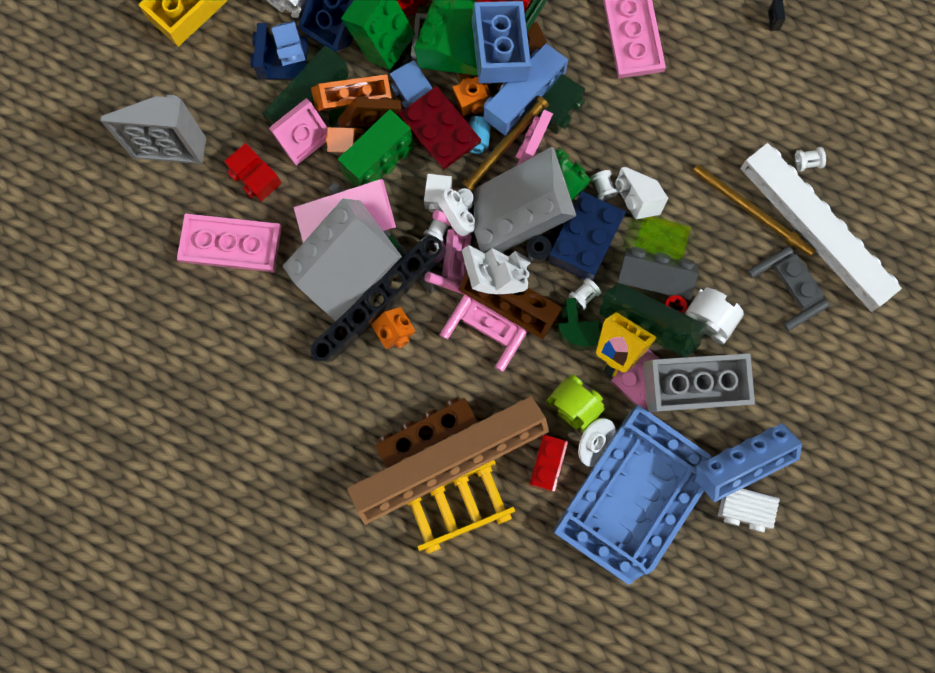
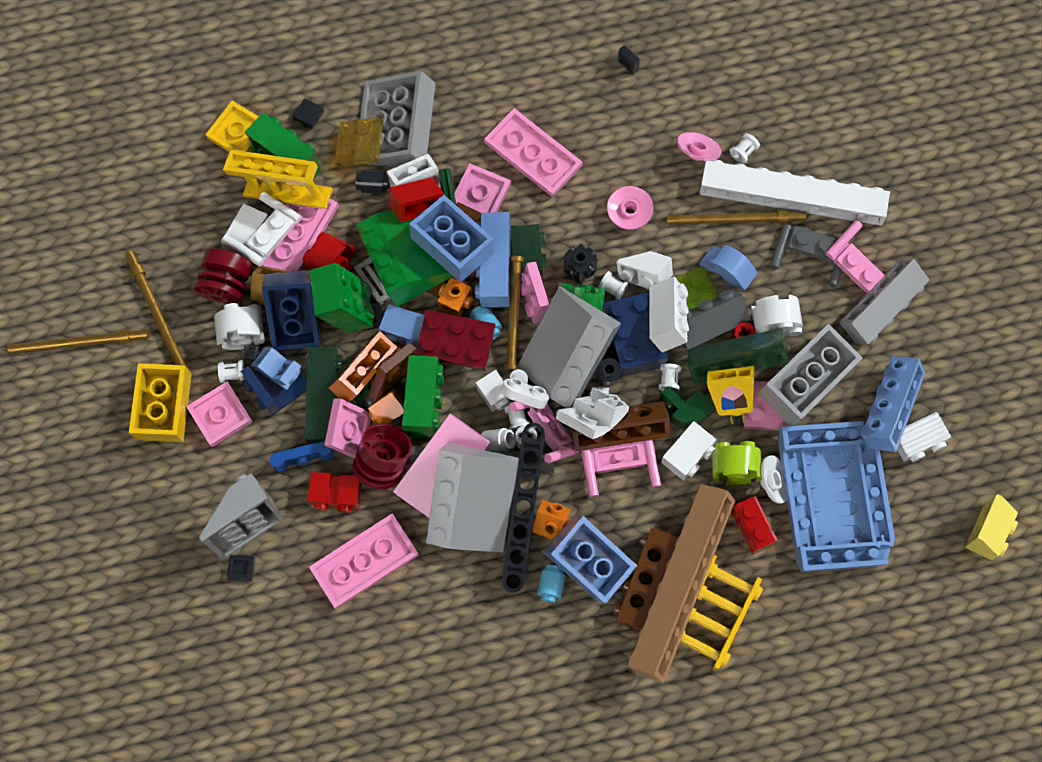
camera: 40 degrees left, 5 degrees down
none -> bright pink plate [186,381,253,447]
none -> white bush [218,360,245,383]
none -> black tile [227,555,255,582]
none -> black plate [243,345,263,361]
none -> blue plate [270,441,335,473]
none -> dark red wheel [352,424,412,489]
none -> bright pink plate [455,163,511,213]
none -> white brick [481,428,516,452]
none -> medium azure brick [537,565,566,603]
none -> medium blue brick [543,515,637,604]
none -> black brick [564,244,597,284]
none -> bright pink dish [607,186,653,230]
none -> white brick [649,276,689,352]
none -> white brick [661,421,716,481]
none -> bright pink dish [677,132,721,161]
none -> medium blue brick [699,245,758,291]
none -> bright pink plate [825,220,885,294]
none -> light grey brick [839,259,930,344]
none -> light yellow slope [965,494,1018,561]

